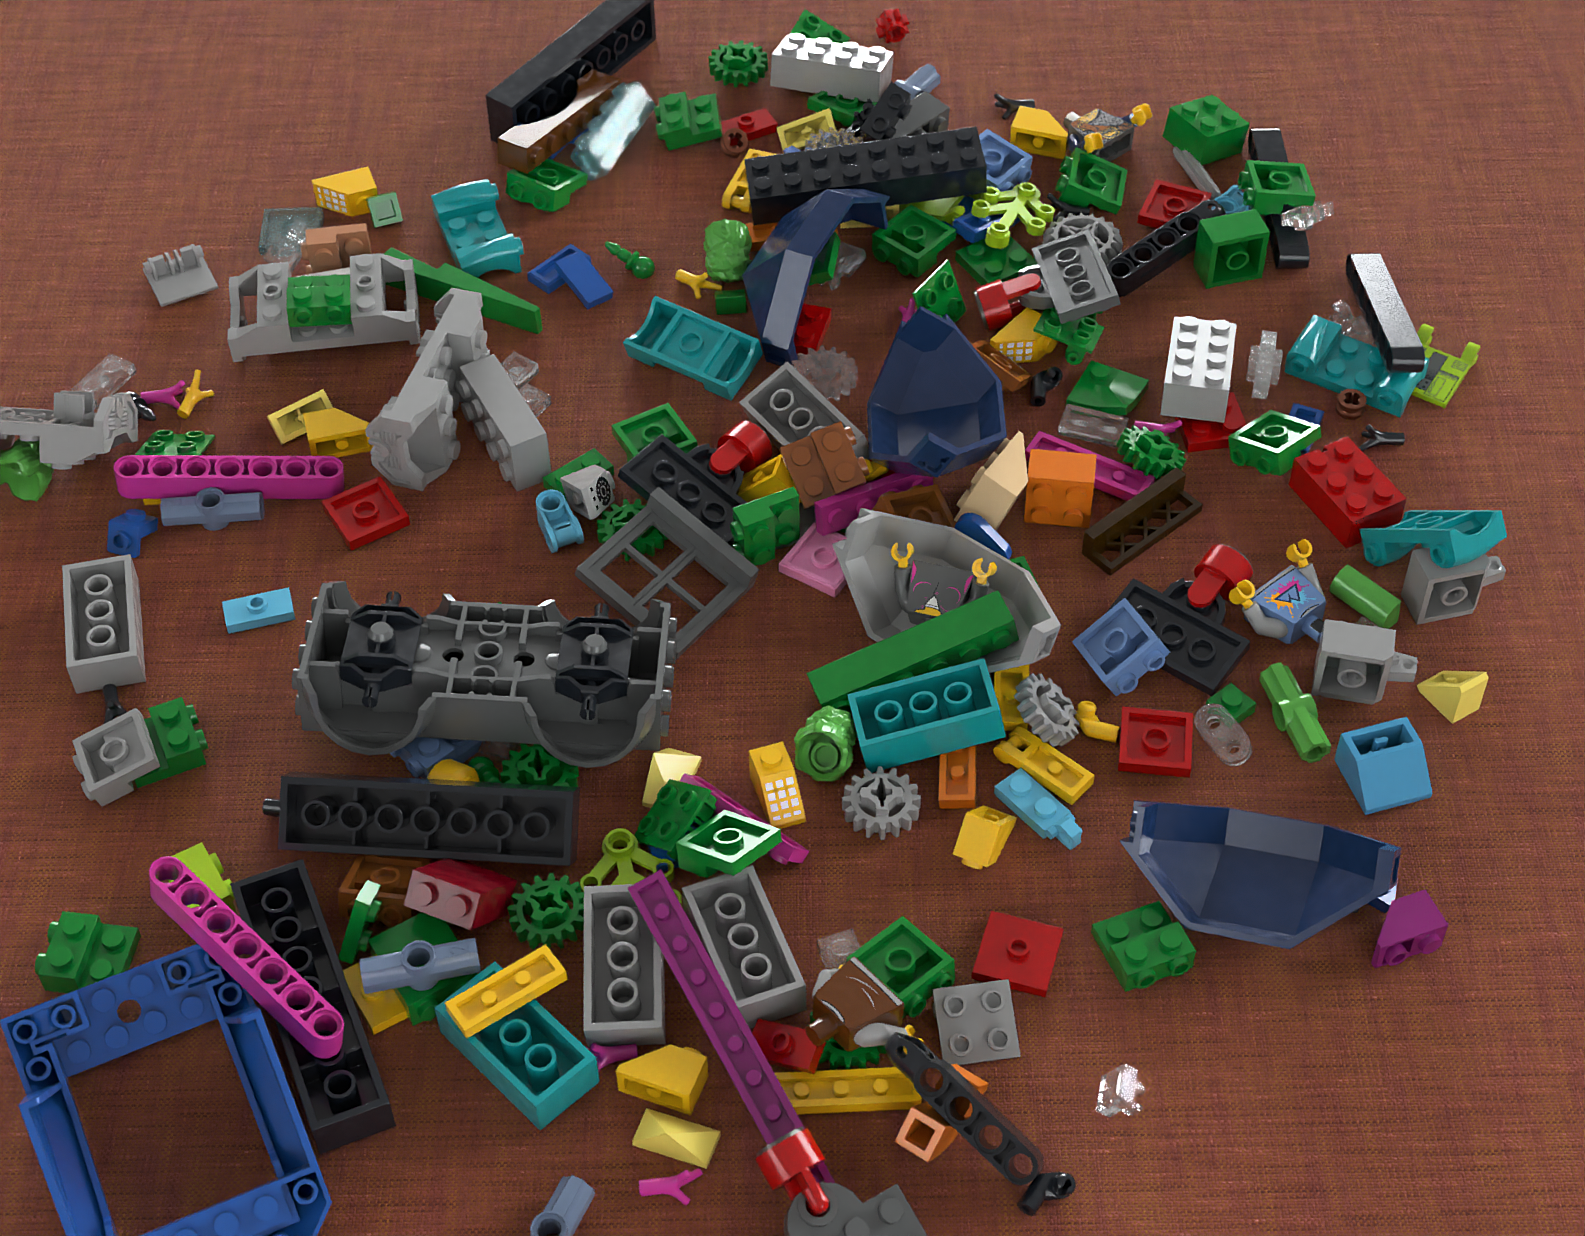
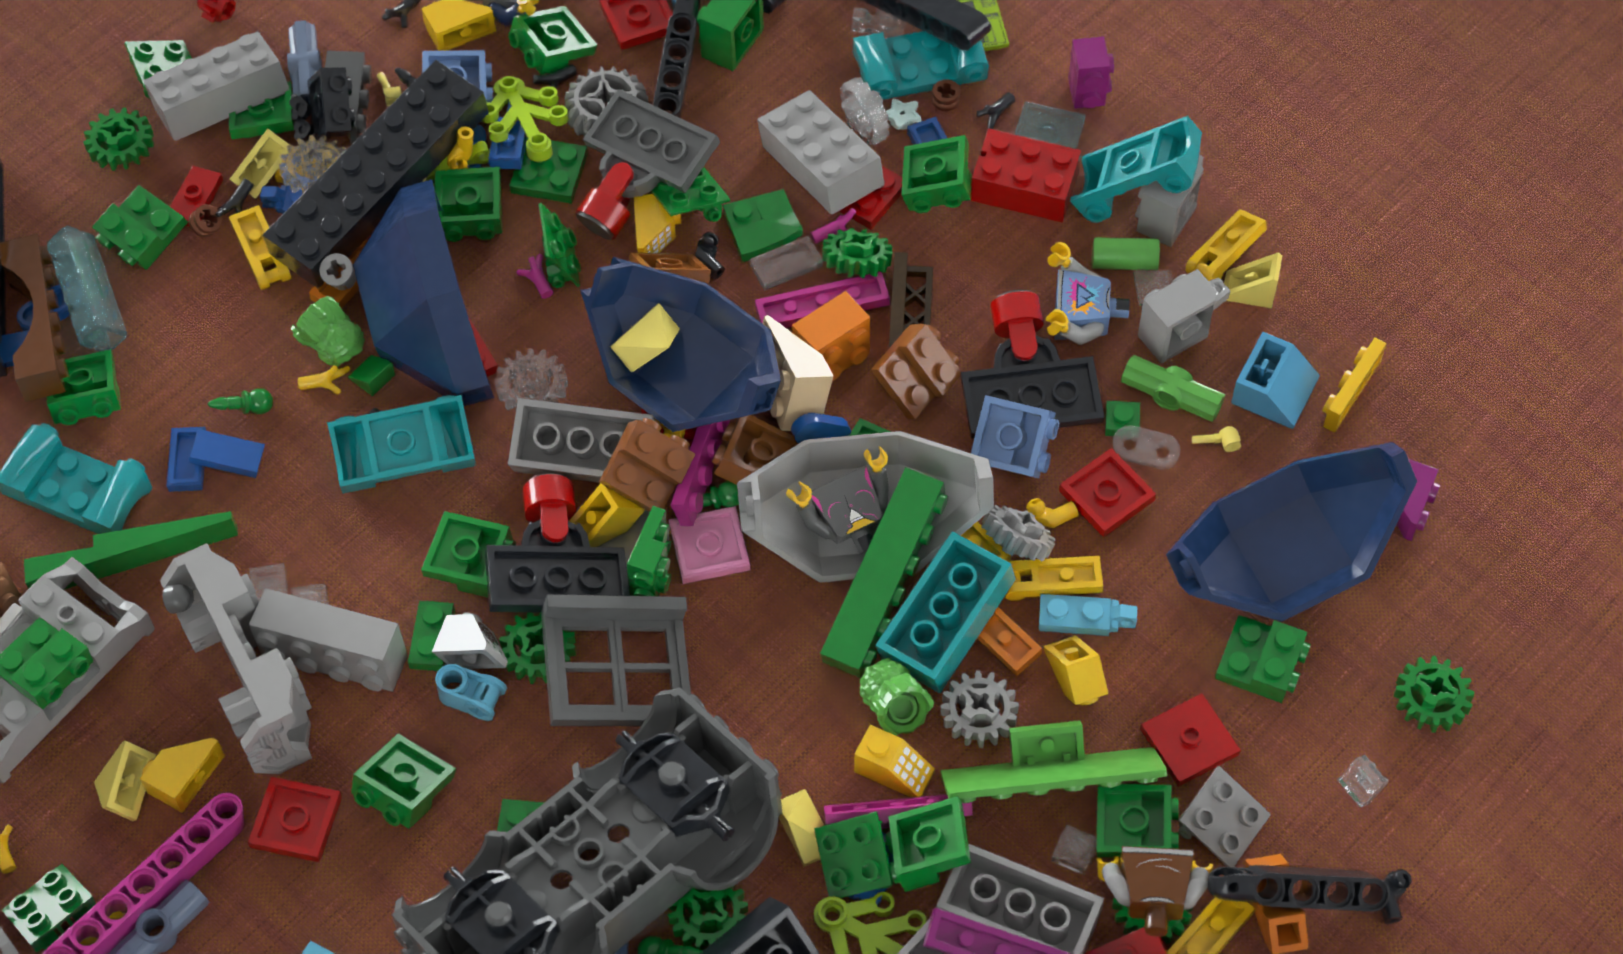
camera: 45 degrees left, 10 degrees up
none -> dark grey hinge [163,584,194,614]
none -> black bar [215,178,255,218]
none -> light grey bush [320,253,356,290]
none -> green plate [351,733,456,829]
none -> yellow arm [447,126,474,170]
none -> light yellow slope [610,303,680,372]
none -> dark orange plate [871,324,961,419]
none -> light aqua plate [881,99,922,130]
none -> bright green bracket [941,720,1167,803]
none -> clear light blue tile [1014,101,1086,149]
none -> magenta brick [1068,36,1114,109]
none -> yellow plate [1185,209,1267,281]
none -> light yellow hand [1192,426,1241,452]
none -> yellow plate [1322,337,1387,433]
none -> green gear [1393,656,1475,733]

